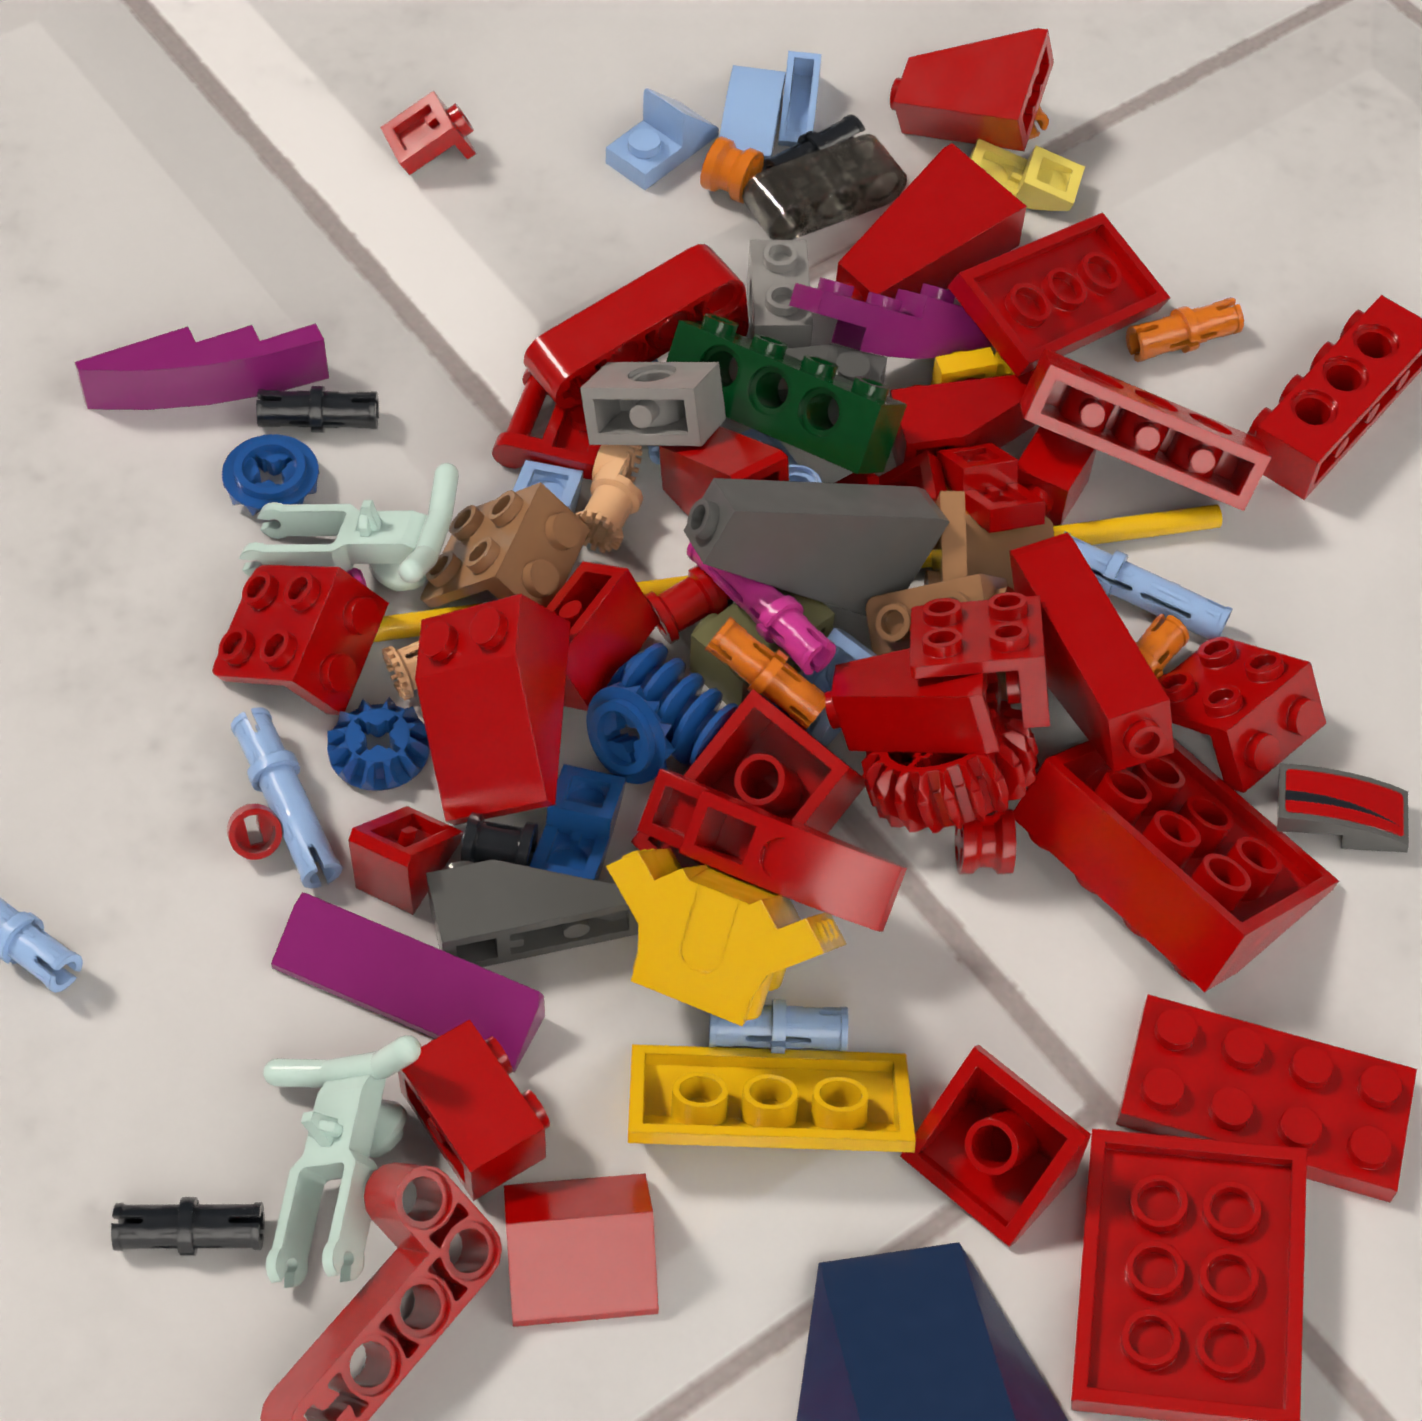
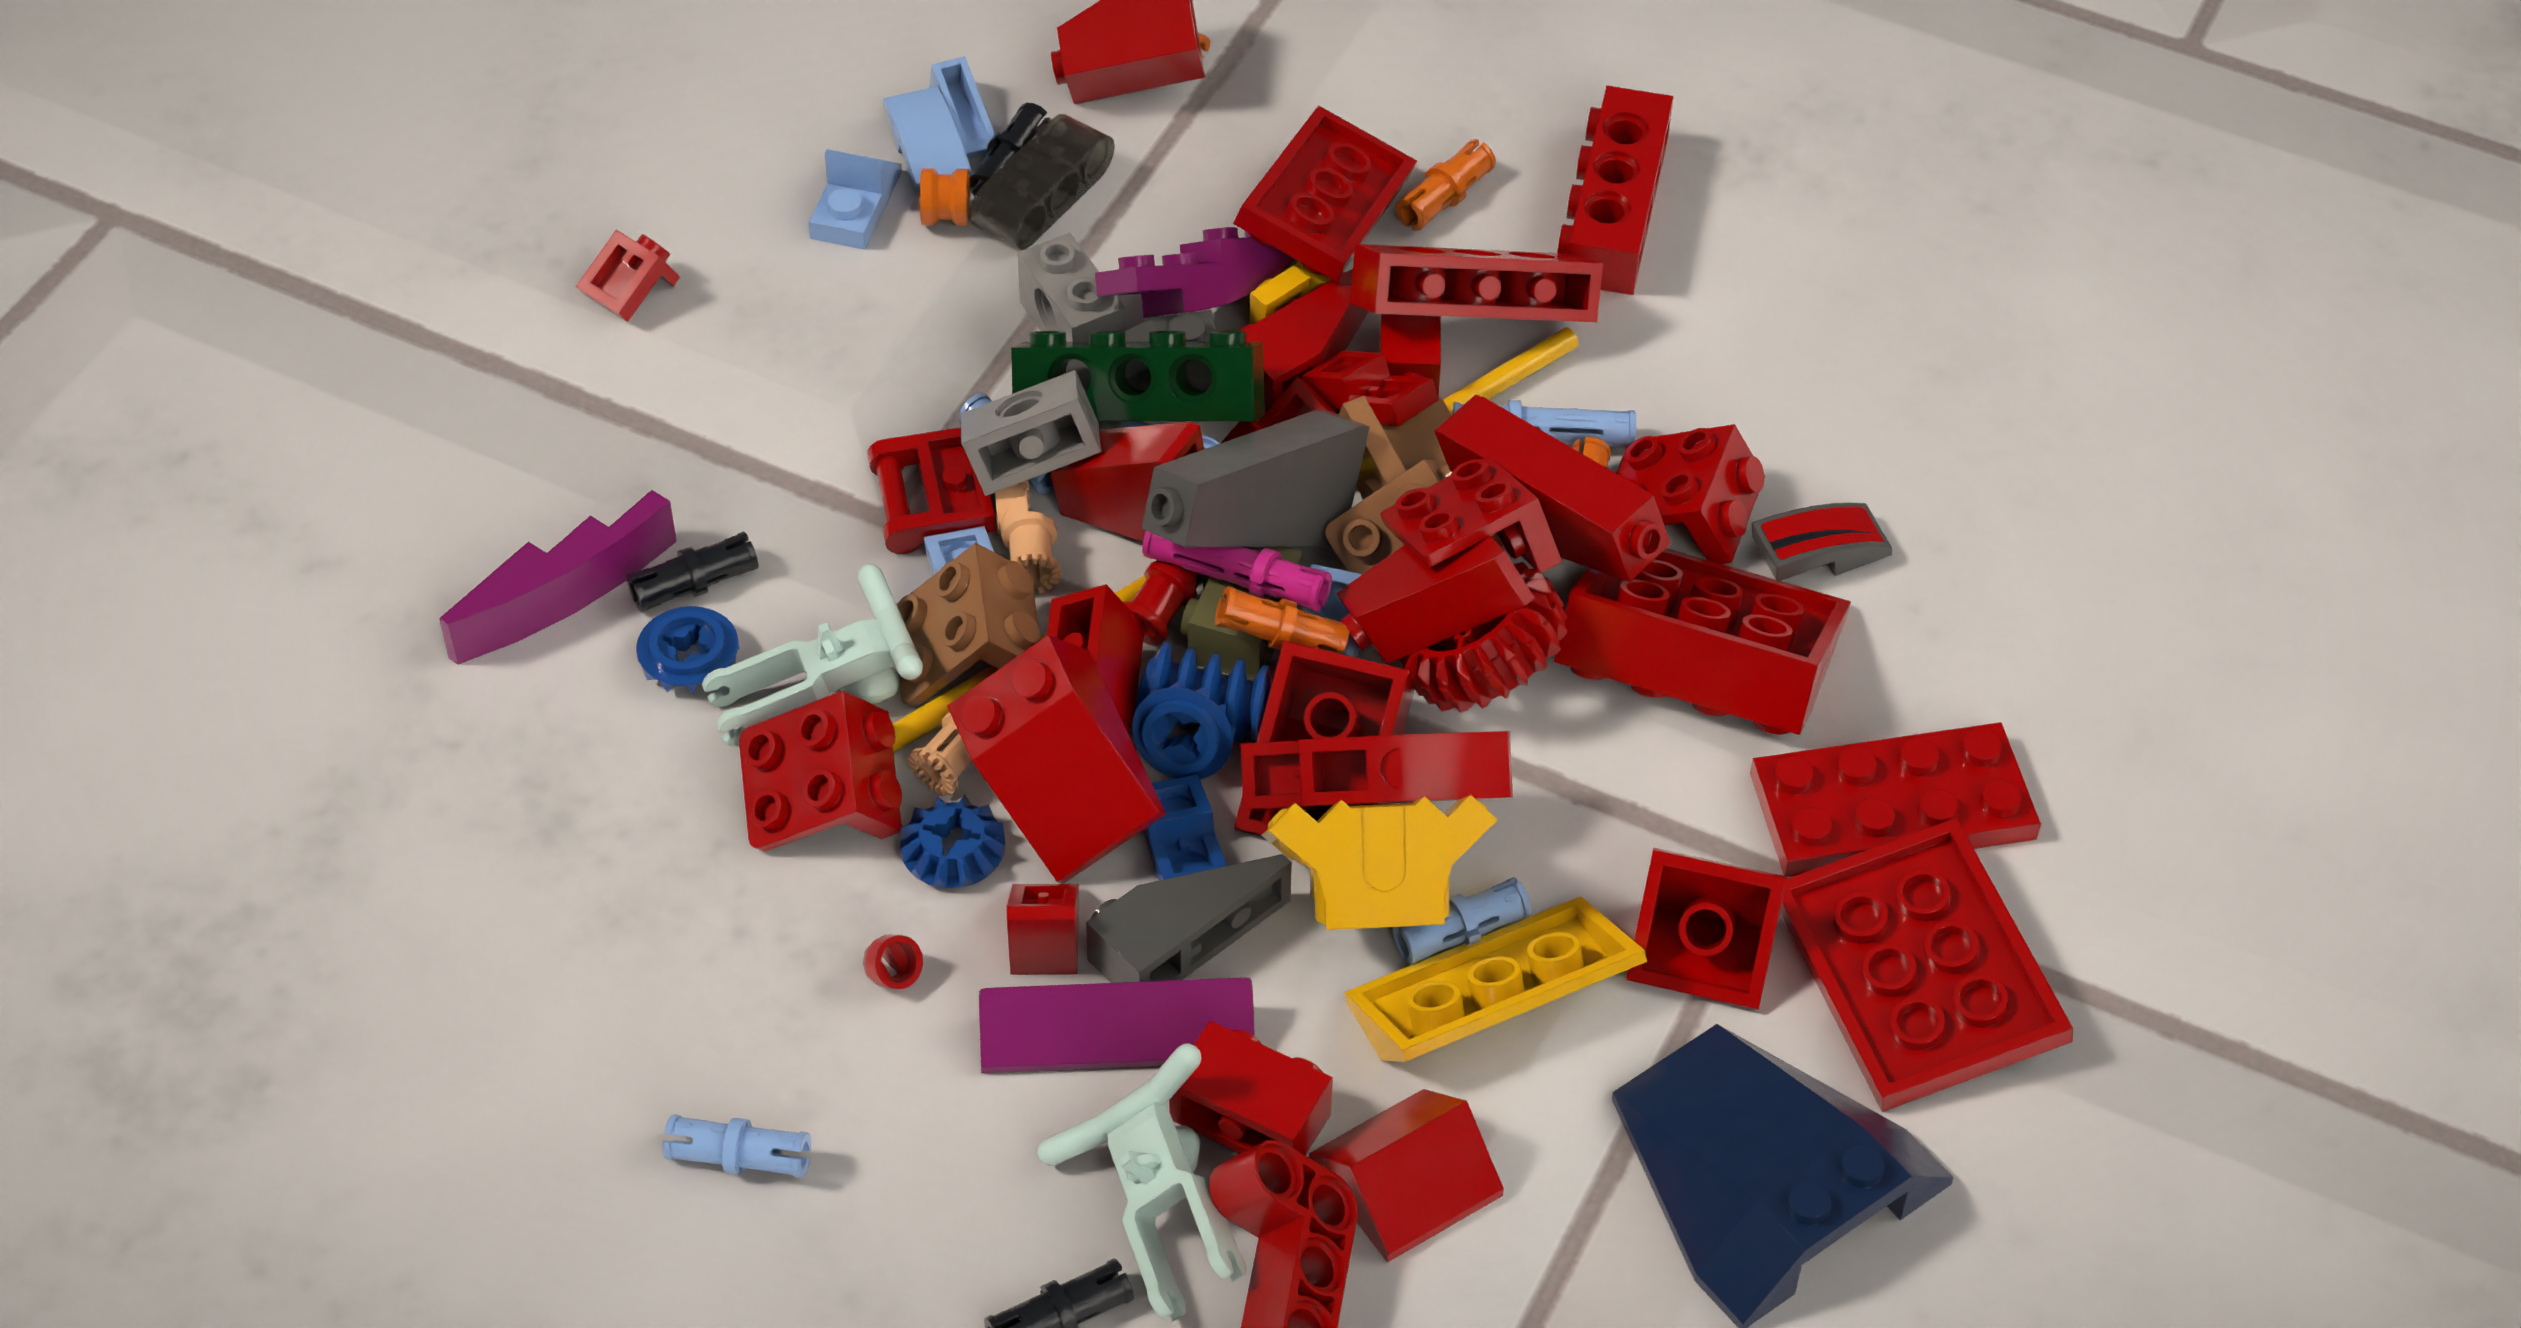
camera: 25 degrees left, 5 degrees down
light blue pin [231,707,343,889] -> none
black bush [461,812,538,867] -> none
red beam [523,244,749,409] -> none
red slope [836,143,1027,302] -> none
red wheel [954,809,1017,874] -> none
light yellow slope [969,138,1085,211] -> none

